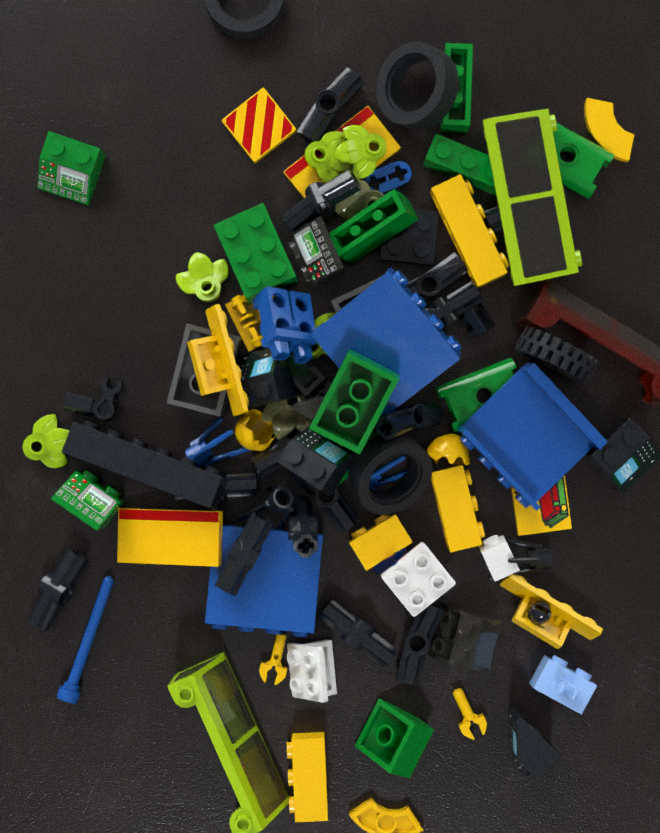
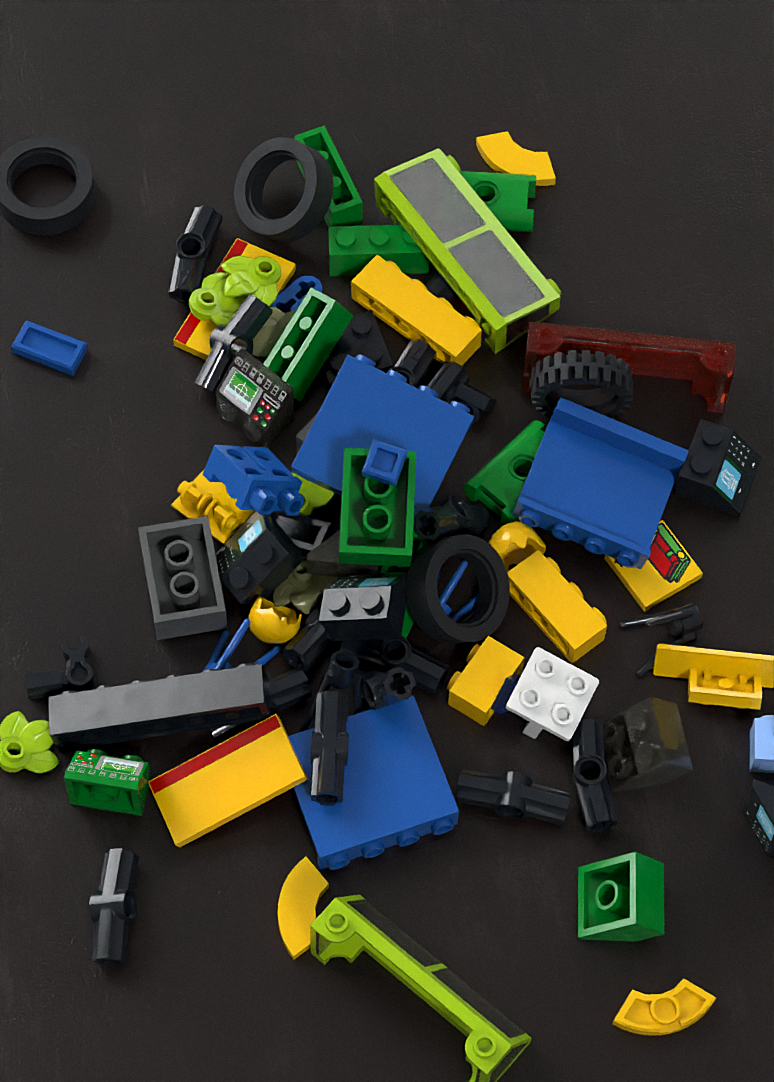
camera: 25 degrees left, 25 degrees down
blue piece [56,576,114,704] -> none
lime plate [176,252,229,302] -> none
yellow bracket [187,304,249,416] -> none
green brick [214,203,298,304] -> none
tile [221,87,297,164] -> none
yellow bar [259,633,287,685] -> none
white bracket [287,639,337,703] -> none
yellow brick [287,732,328,822] -> none
yellow bar [453,688,487,740] -> none
white brick [479,535,520,581] -> none
black hinge [527,602,552,625] -> none
none -> blue tile [11,320,88,376]
none -> yellow tile [278,856,329,960]
none -> blue tile [362,439,408,487]

